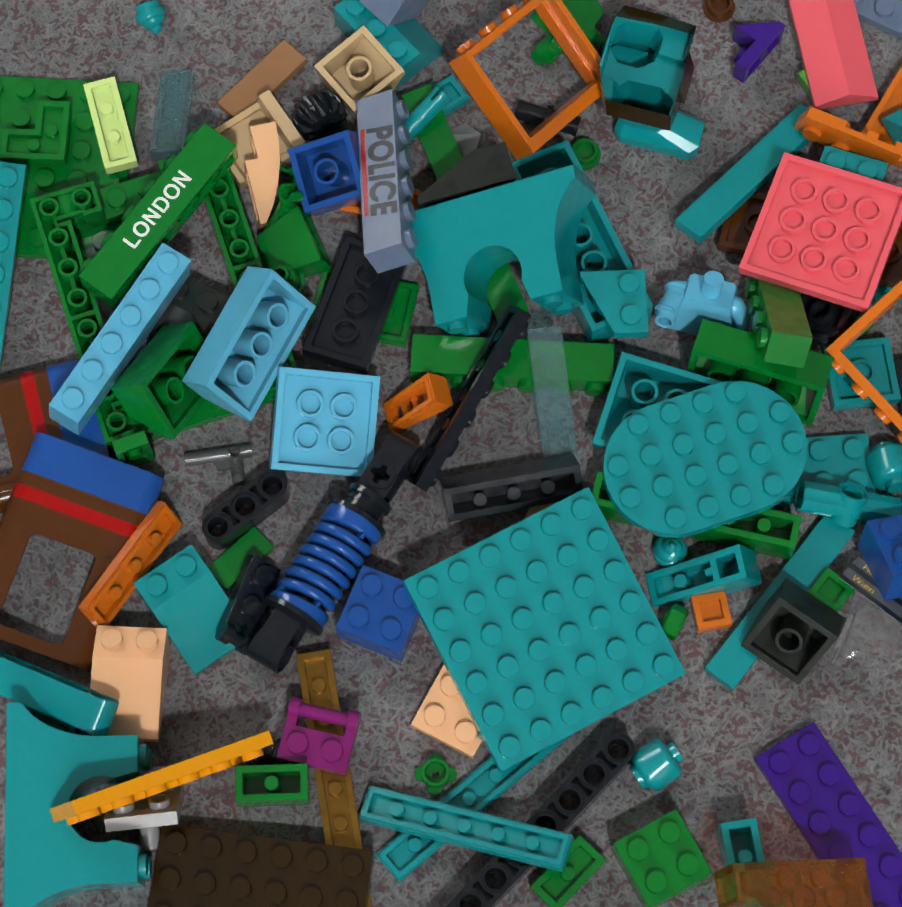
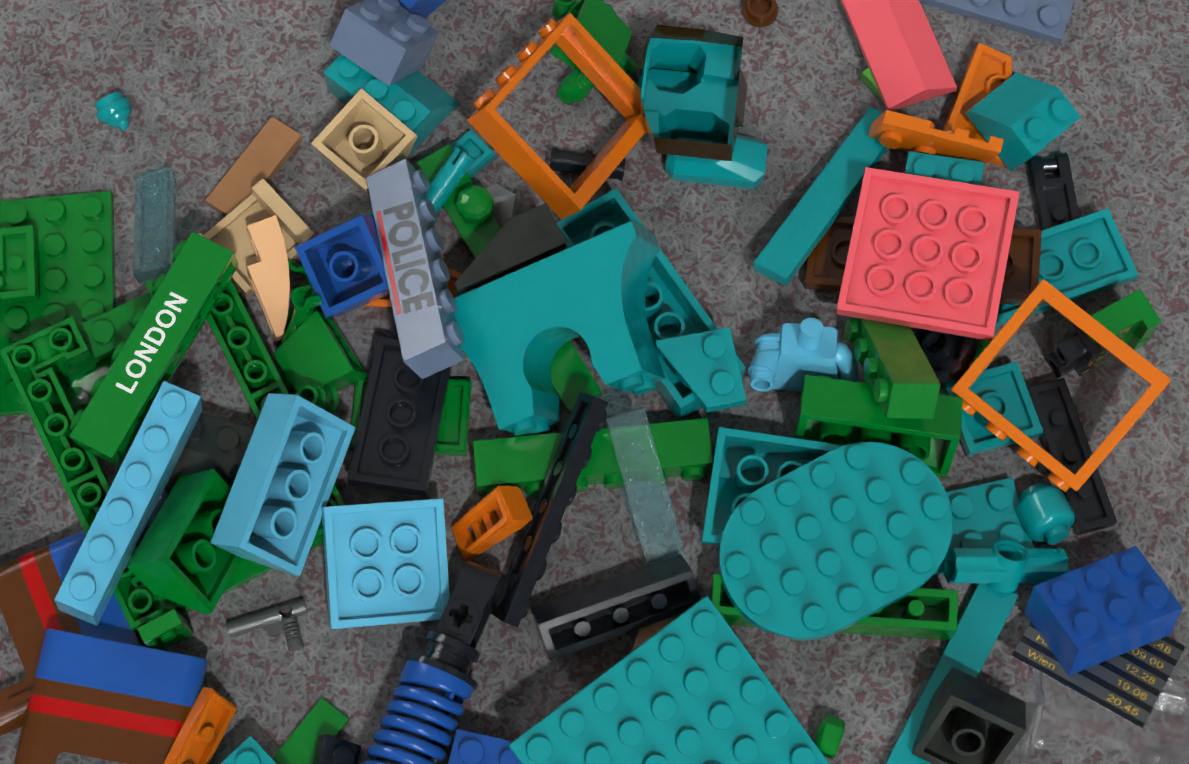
camera: 10 degrees left, 0 degrees up
yellowish green plate [83,76,139,174] -> none
black beam [202,470,290,550] -> none
black gear [290,87,348,142] -> none
green plate [571,138,601,170] -> none
teal slope [645,544,762,608] -> none
teal plate [653,537,687,568] -> none
orange plate [690,591,733,633] -> none
dark purple slope [732,22,785,83] -> none
green plate [808,567,855,613] -> none
none -> green tile [456,185,494,225]

